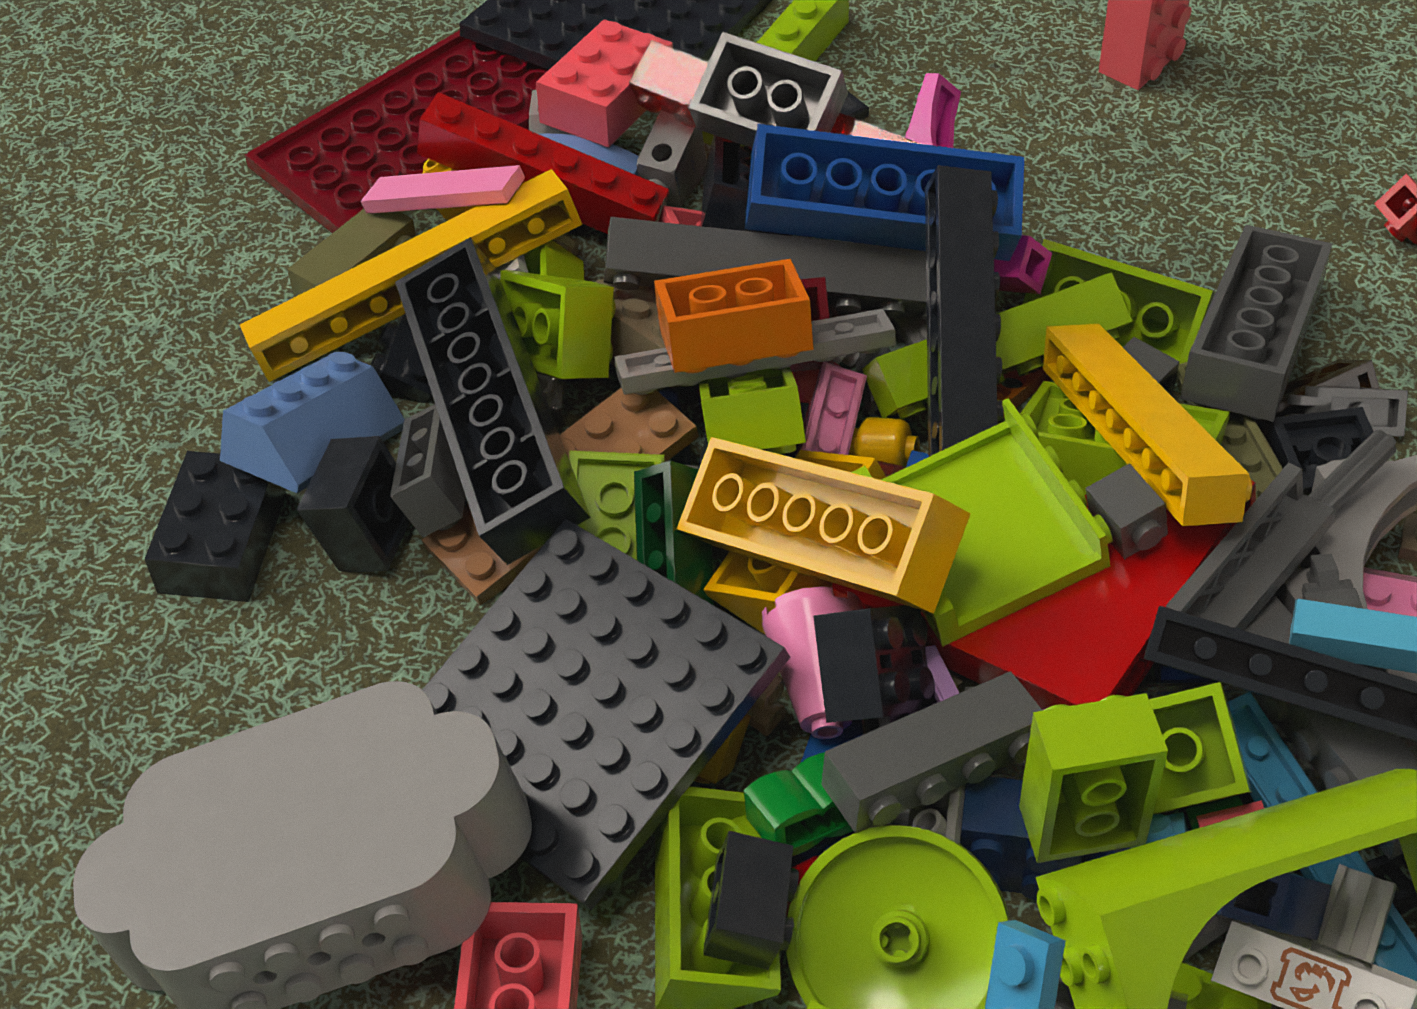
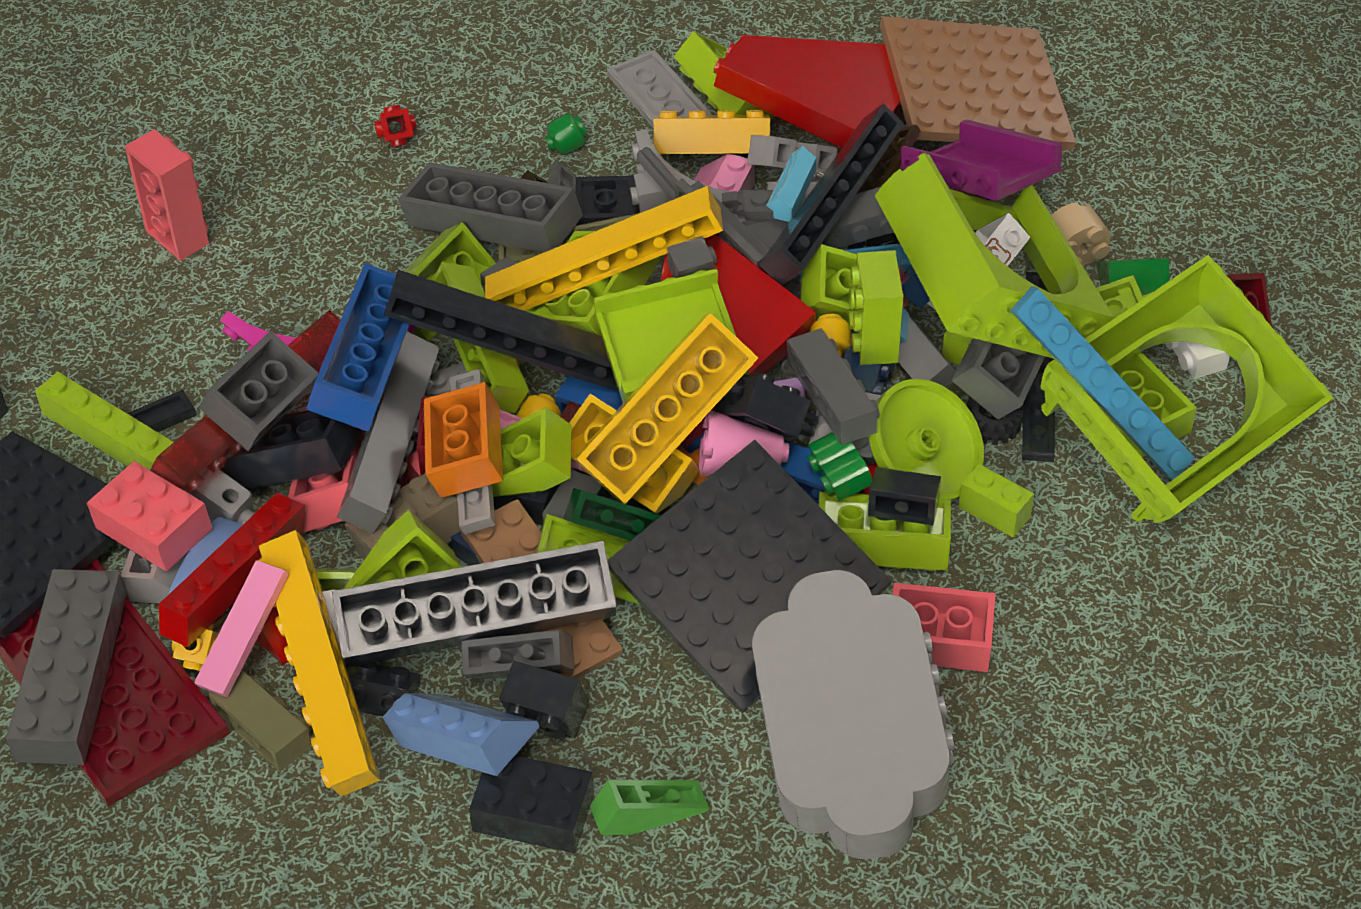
camera: 85 degrees left, 0 degrees up
none -> dark grey brick [6,569,127,765]
none -> bright green slope [590,780,710,835]

